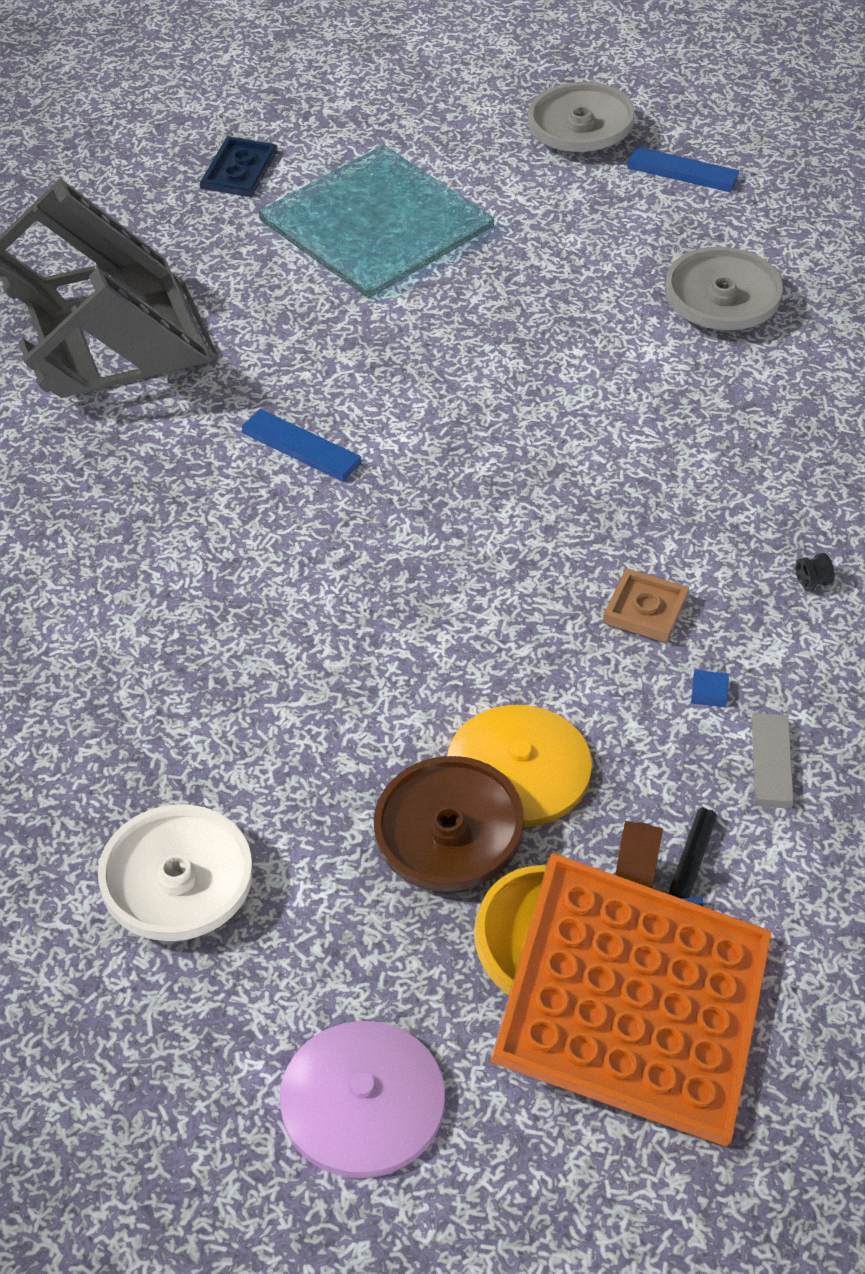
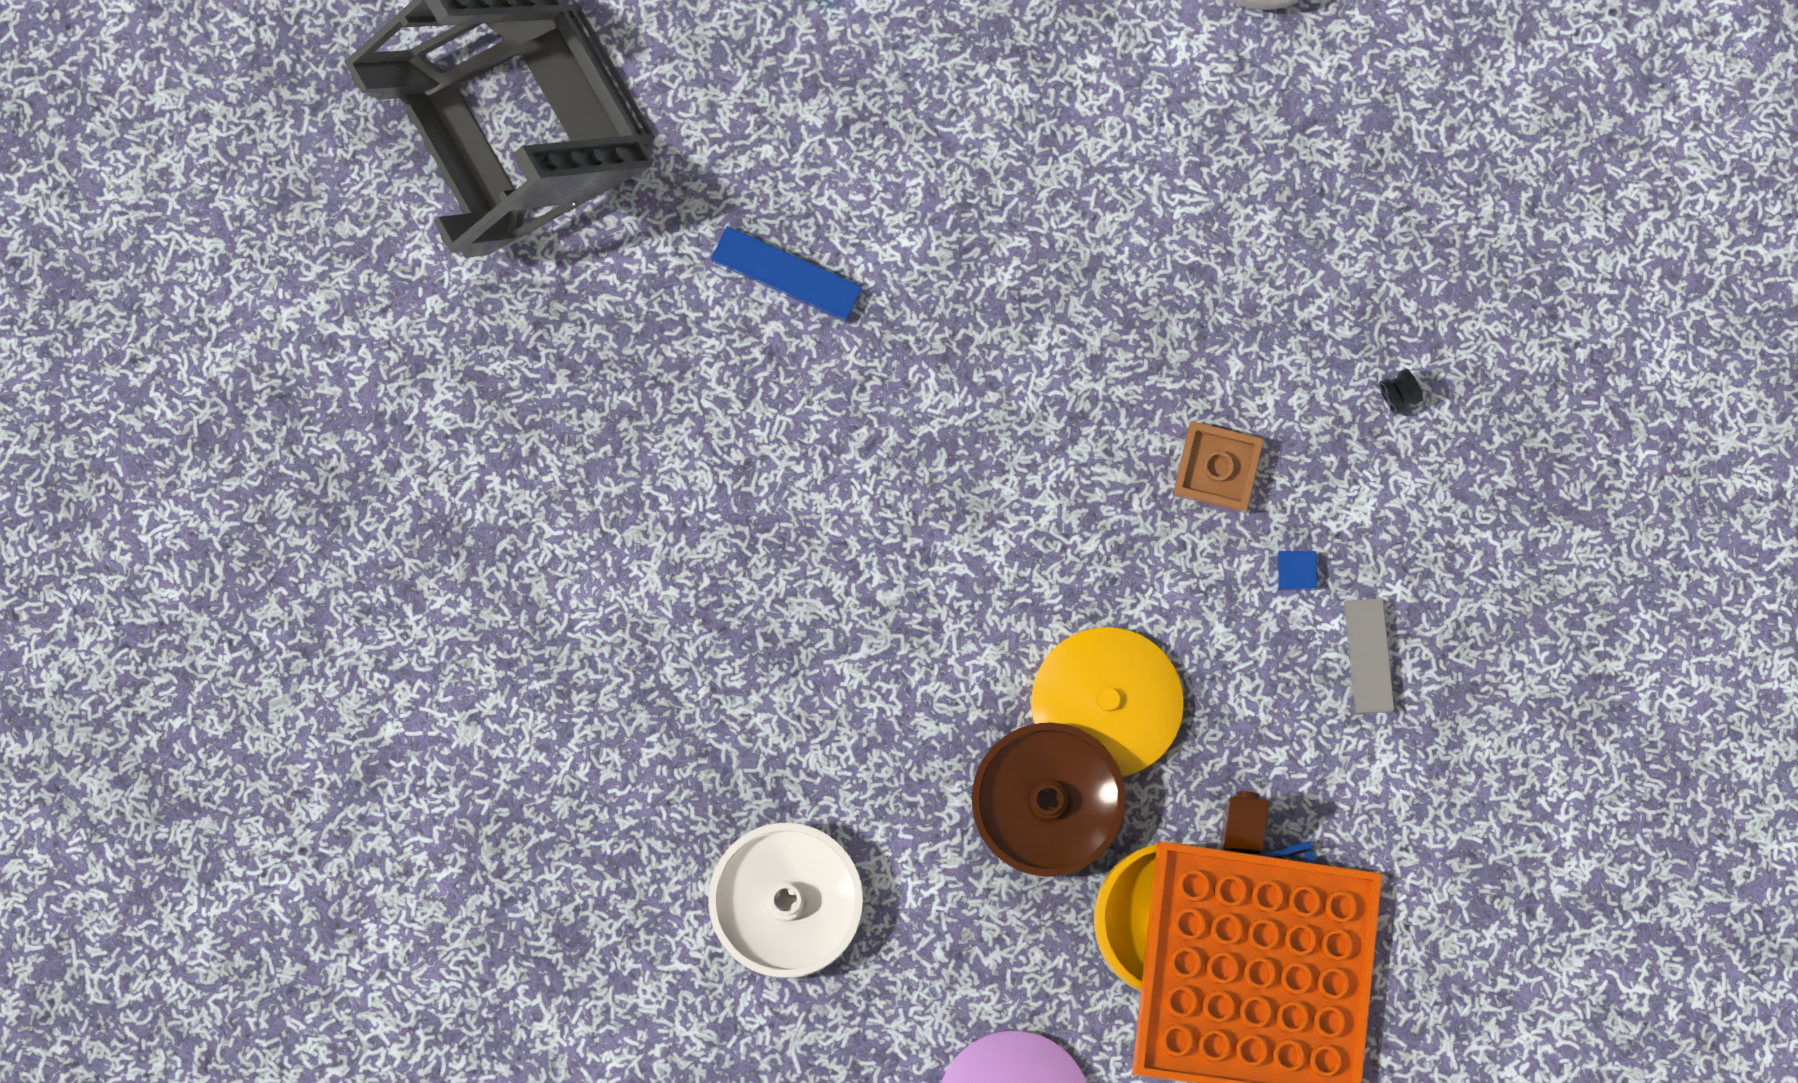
camera: 10 degrees left, 30 degrees up
black axle [669,807,717,898] -> none

